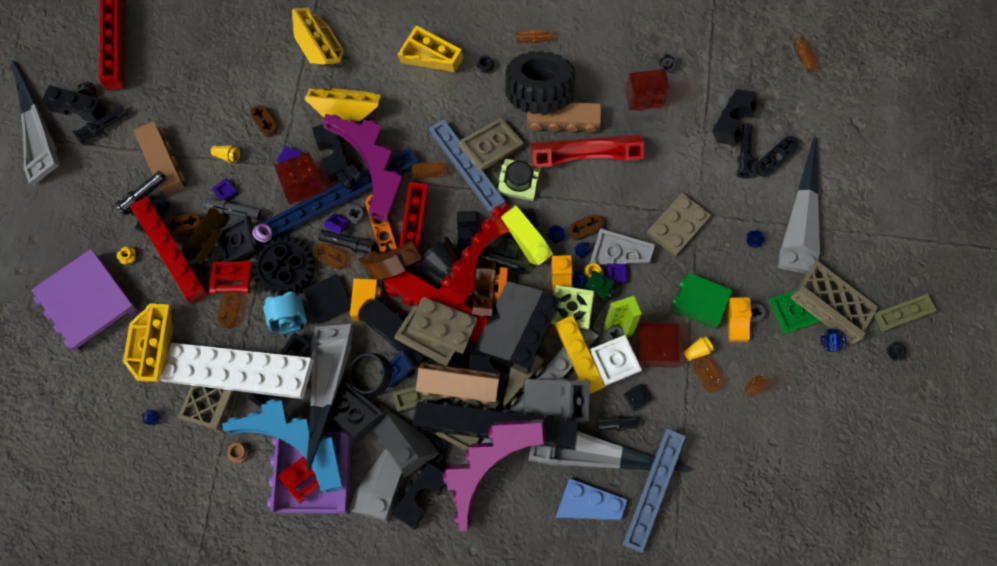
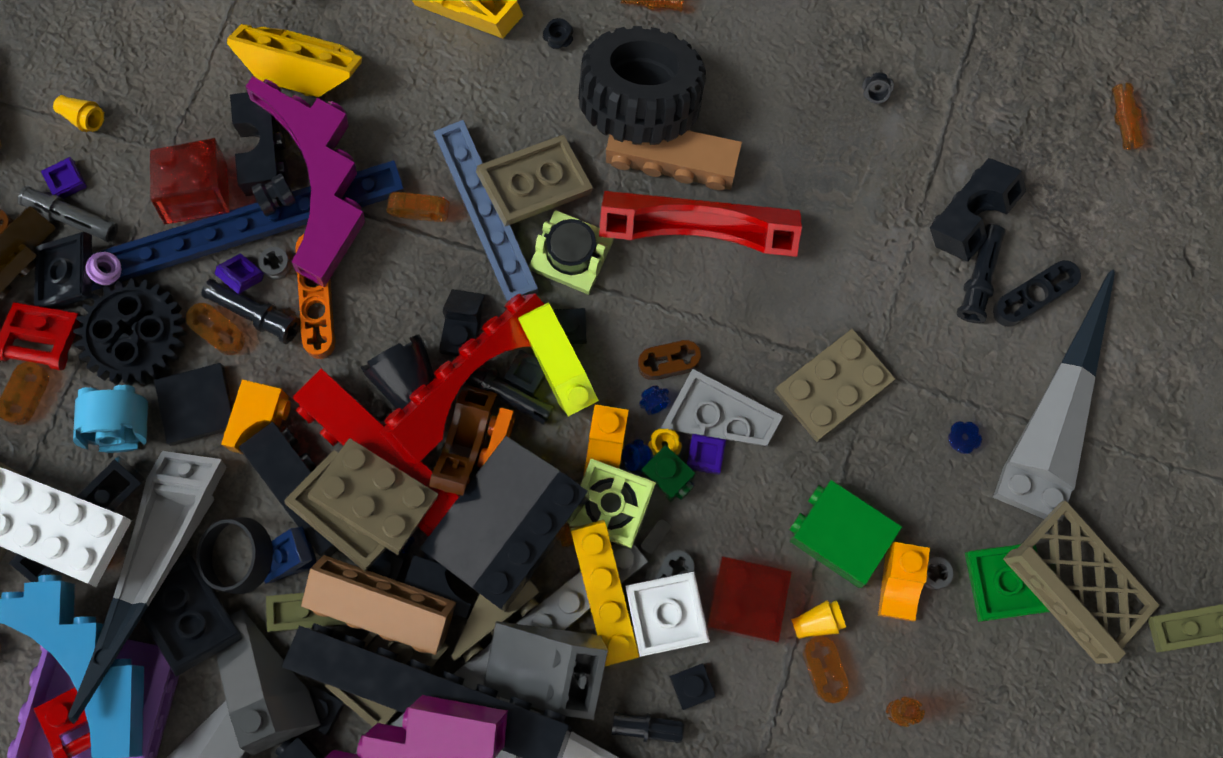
camera: 10 degrees right, 5 degrees up
reddish brown beam [250,105,277,137] -> none
dark purple tile [277,146,303,170] -> none
reddish brown arch [358,240,421,279] -> none
red brick [399,182,429,262] -> none
clear blue plate [547,225,565,243] -> none
lime fence [604,296,642,339] -> none
clear red brick [625,69,670,111] -> none
clear blue gear [820,328,846,352] -> none
black plate [887,342,906,361] -> none

